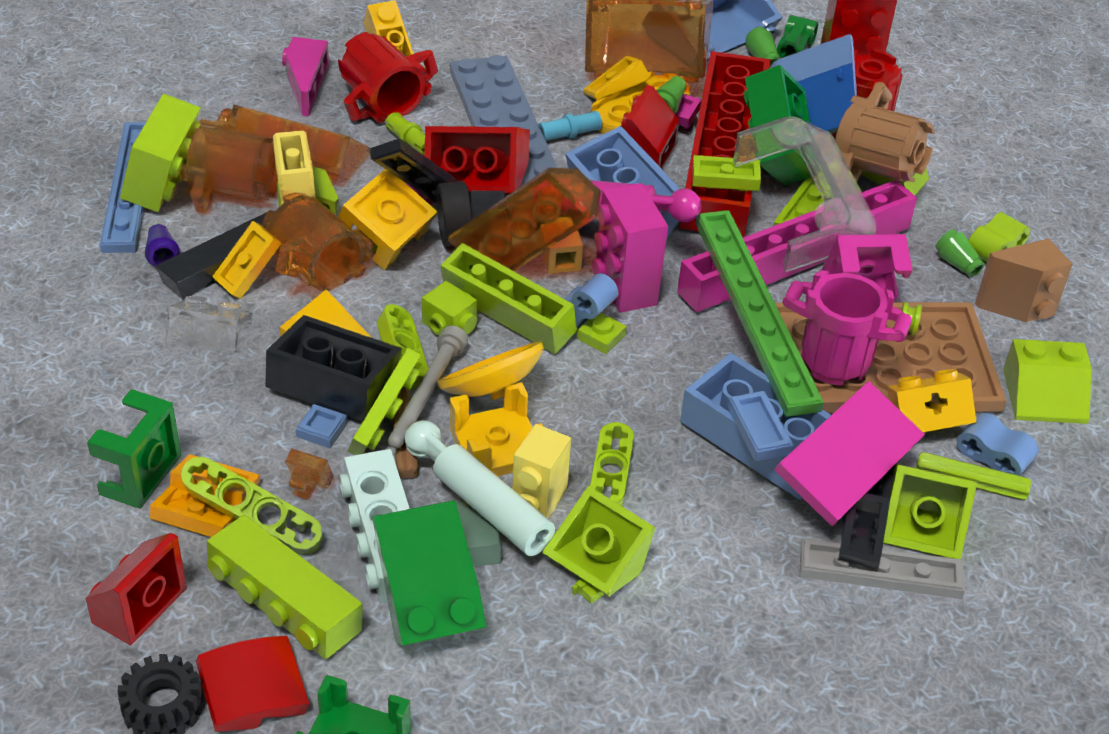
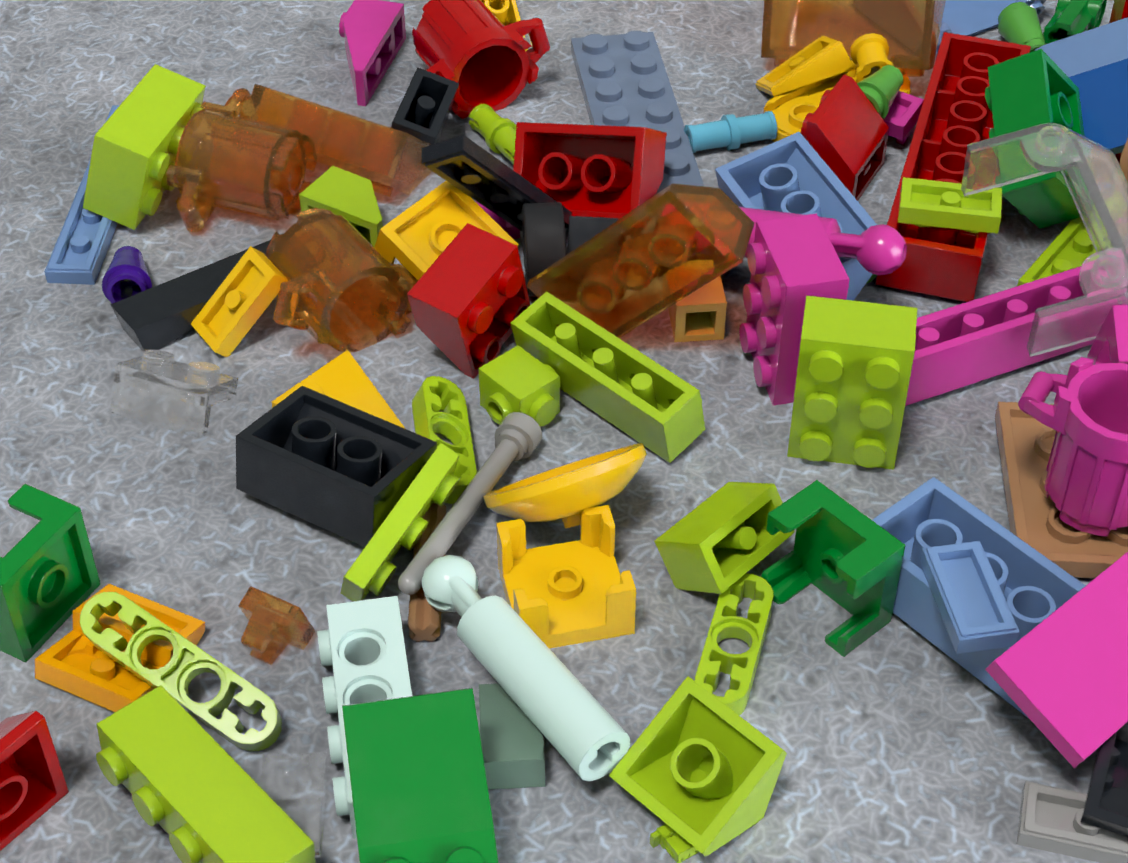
camera: 10 degrees right, 0 degrees up
light yellow brick [273,131,316,207] -> none
medium blue tile [296,404,348,448] -> none
light yellow brick [512,424,571,519] -> none
medium blue axle [563,273,619,328] -> none
lime plate [577,313,627,354] -> none
bright green tile [695,210,824,417] -> none
none -> black slope [391,67,459,146]
none -> red slope [407,223,530,379]
none -> lime brick [654,482,795,594]
none -> green panel [761,480,905,657]
none -> lime brick [787,295,917,470]
none -> yellow bush [850,33,894,82]

